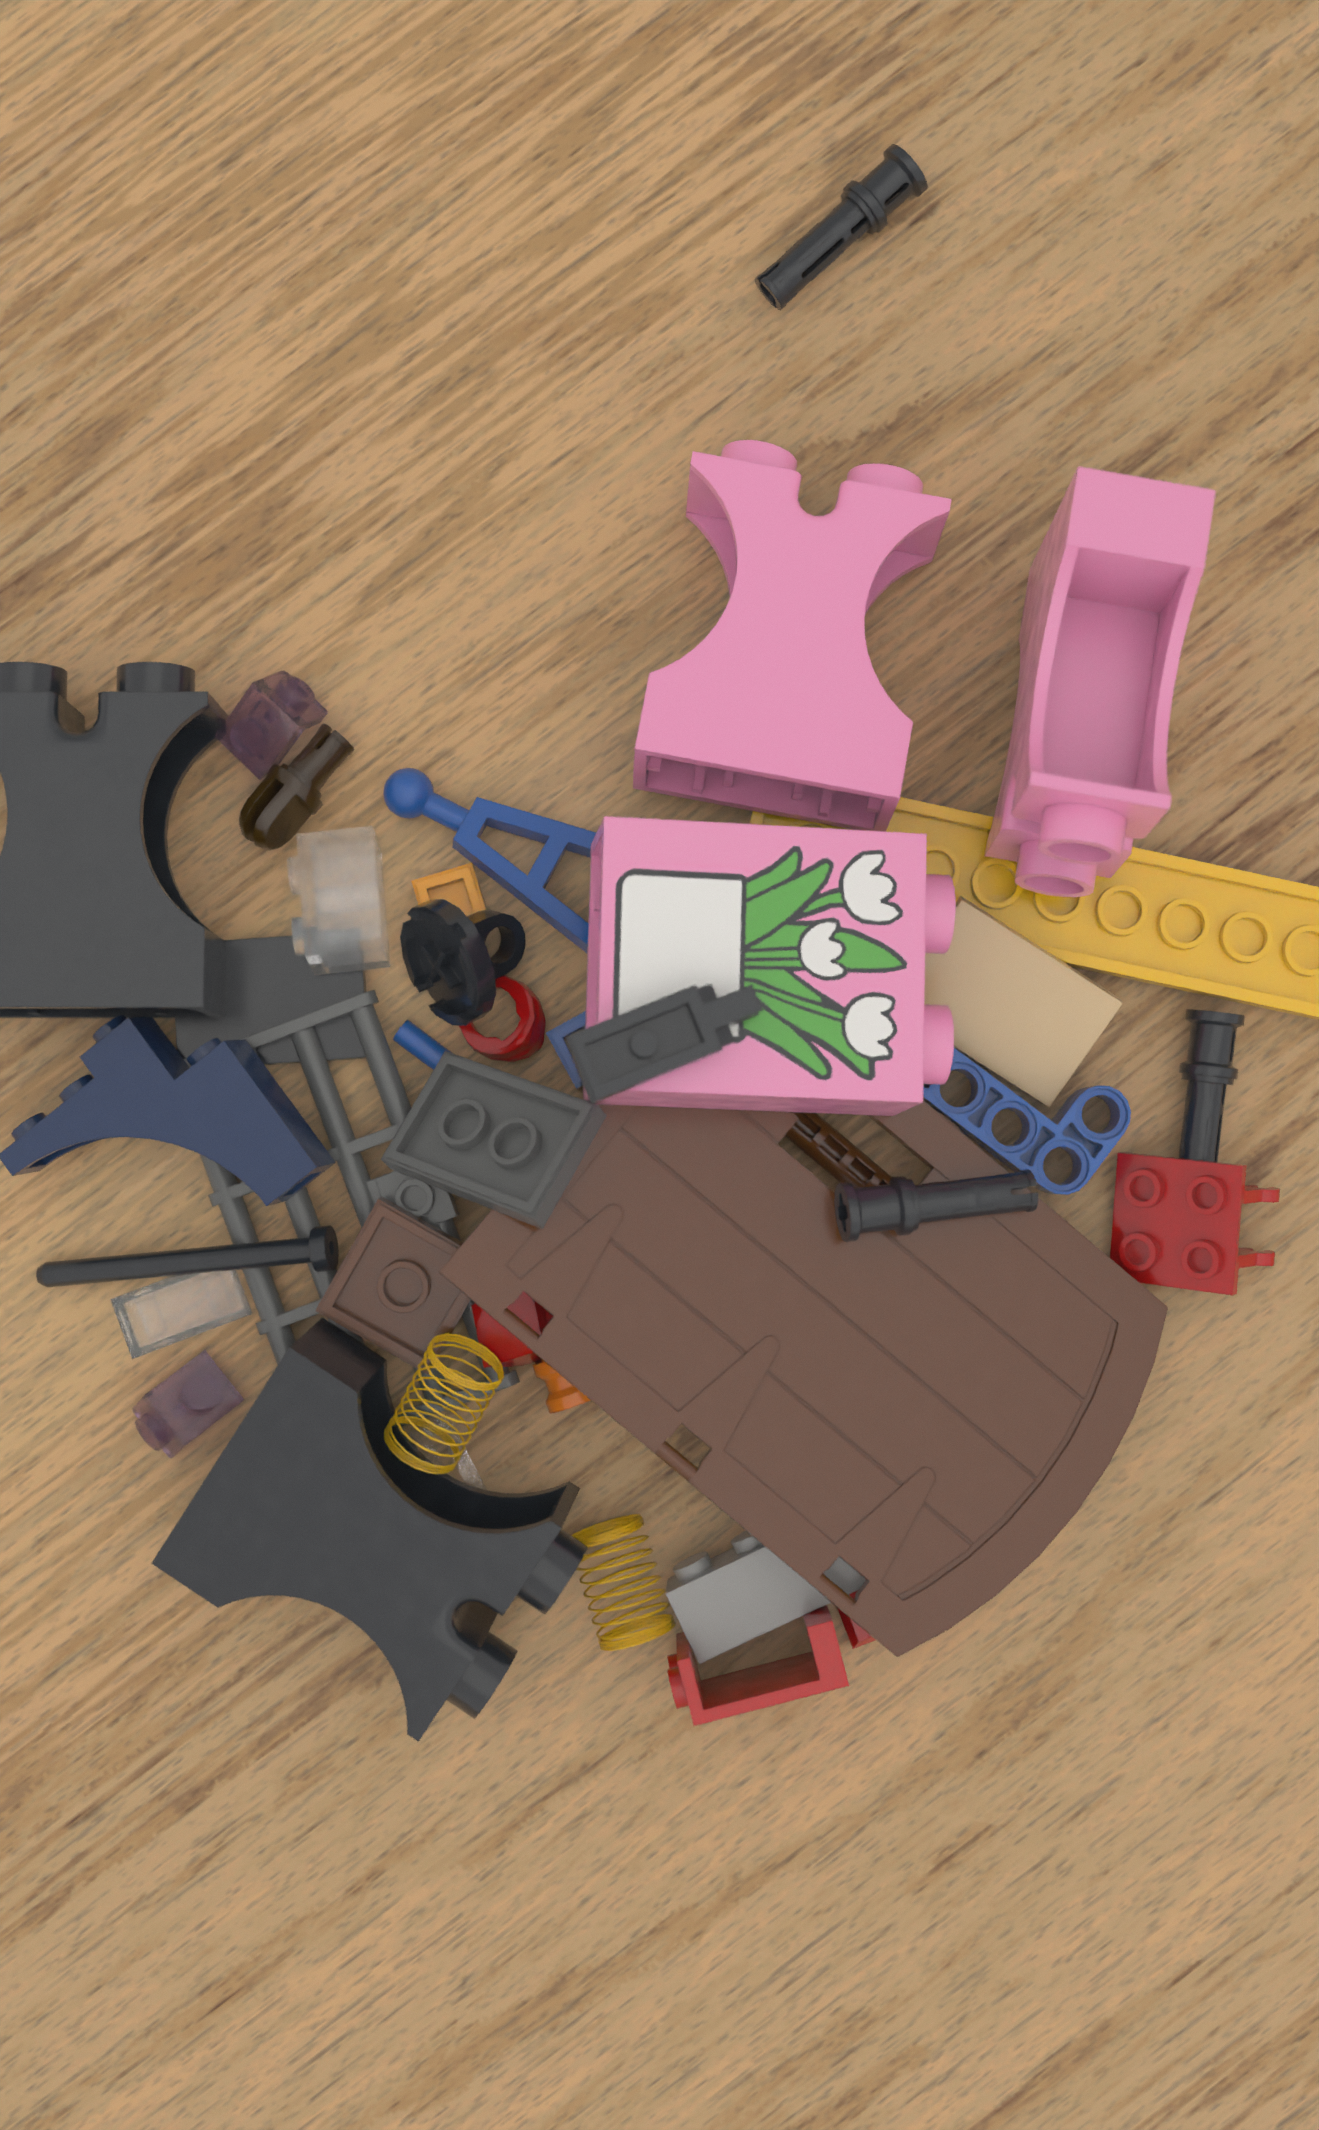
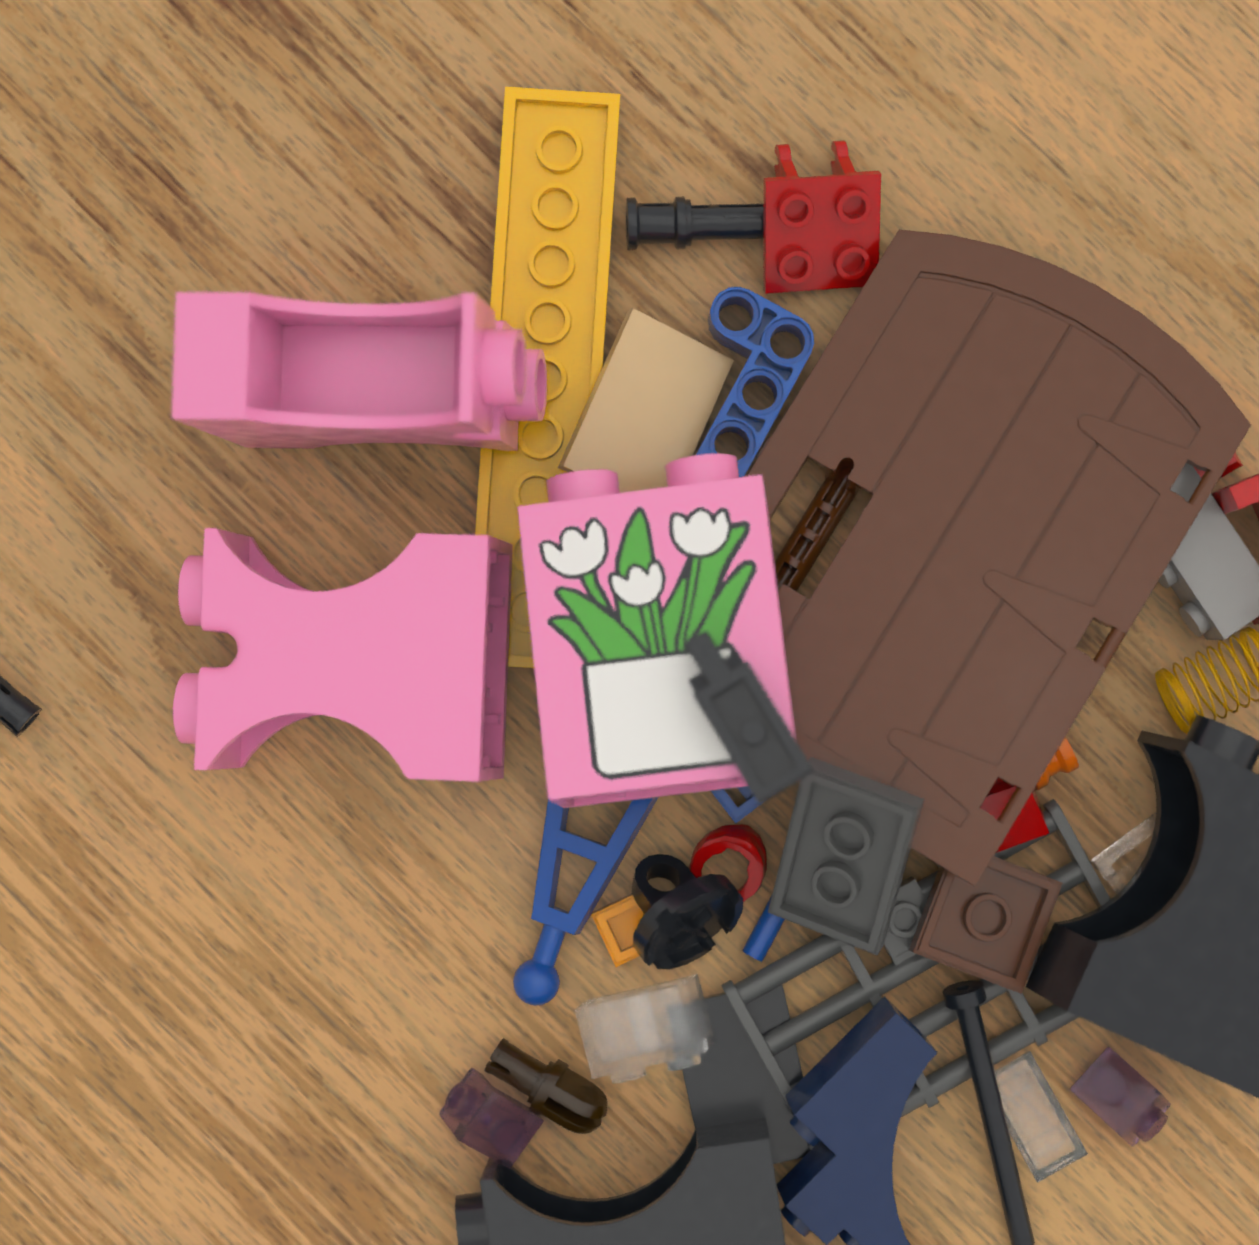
camera: 105 degrees left, 0 degrees up
yellow piece [384,1333,505,1474] -> none
black pin [834,1169,1038,1242] -> none

